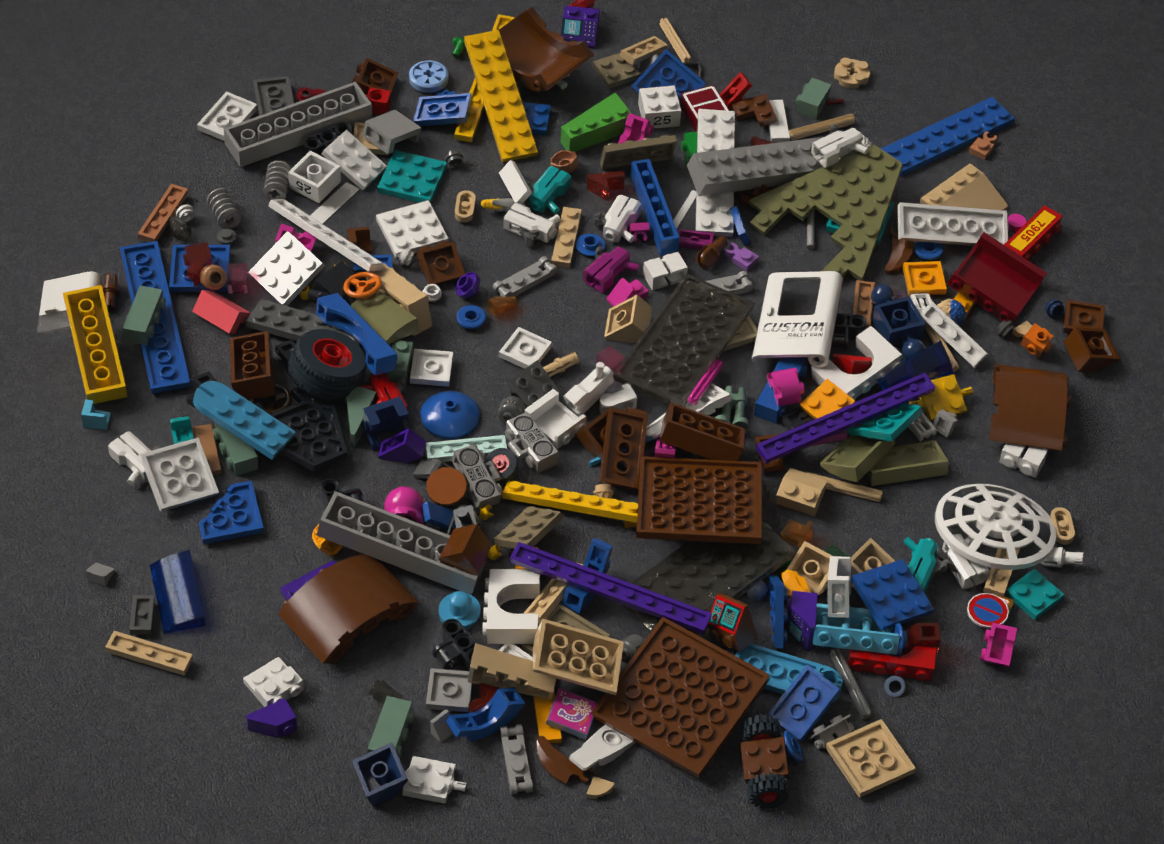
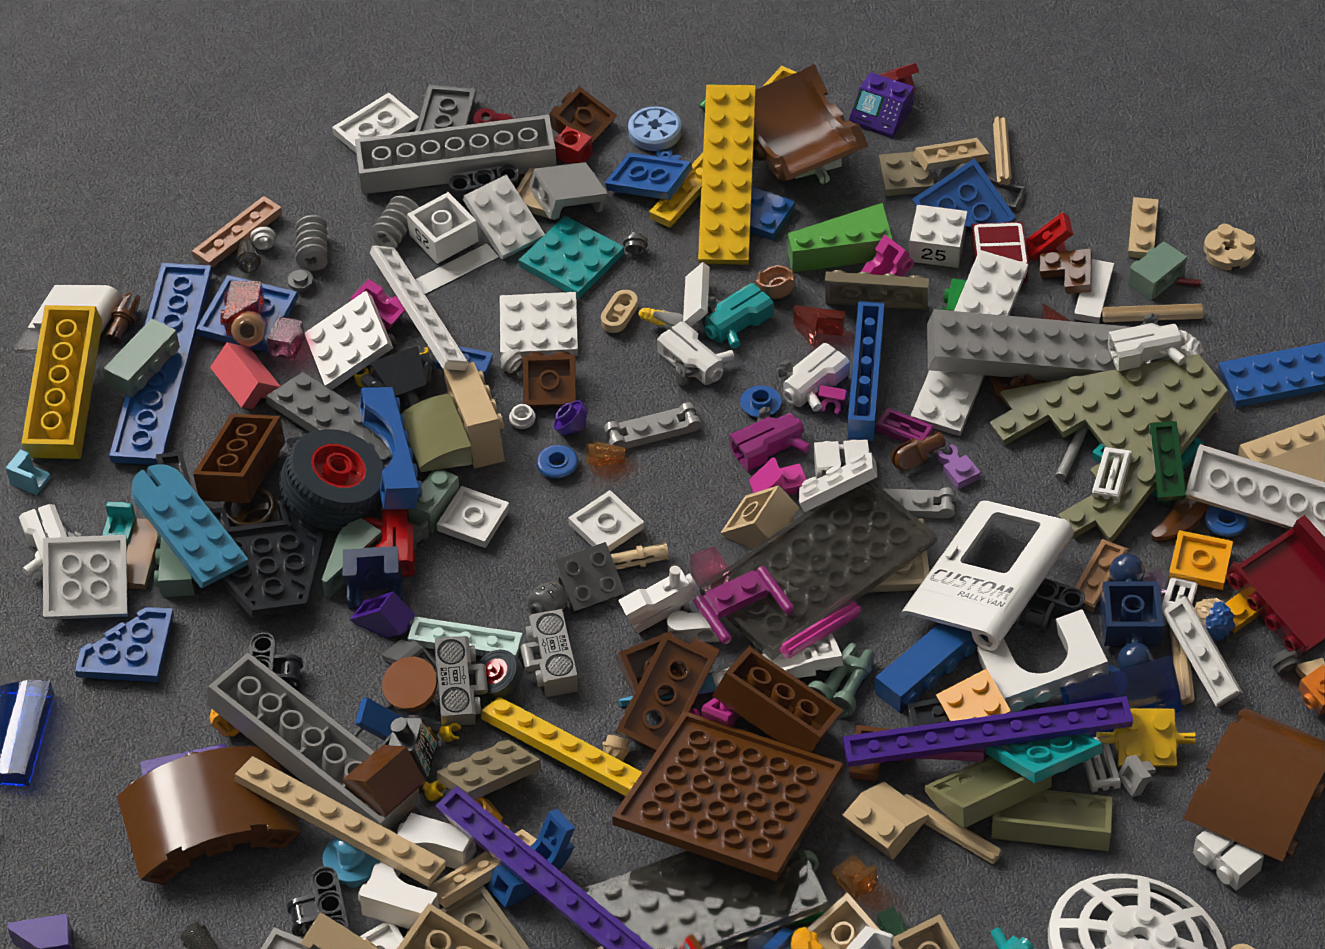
camera: 25 degrees right, 0 degrees up
white plate [243,657,304,707] -> none
orange piece [343,272,382,300] -> none
reddish brown panel [347,227,372,253] -> none
dark pink tile [384,486,424,525] -> none
blue dish [420,391,480,439] -> none
white panel [525,389,586,449] -> none
tan plate [551,207,582,268] -> none
white sticker [673,190,696,229] -> none
blue tile [730,206,750,246] -> none
dark pink cylinder [767,368,804,406] -> none
red slope [832,354,872,375] -> none
none -> tan plate [235,756,446,887]
none -> magenta plate [693,566,795,644]
none -> white plate [799,453,877,512]
none -> white tile [1092,447,1132,501]
none -> tan plate [1128,197,1159,259]
none -> dark green piece [1149,421,1186,508]

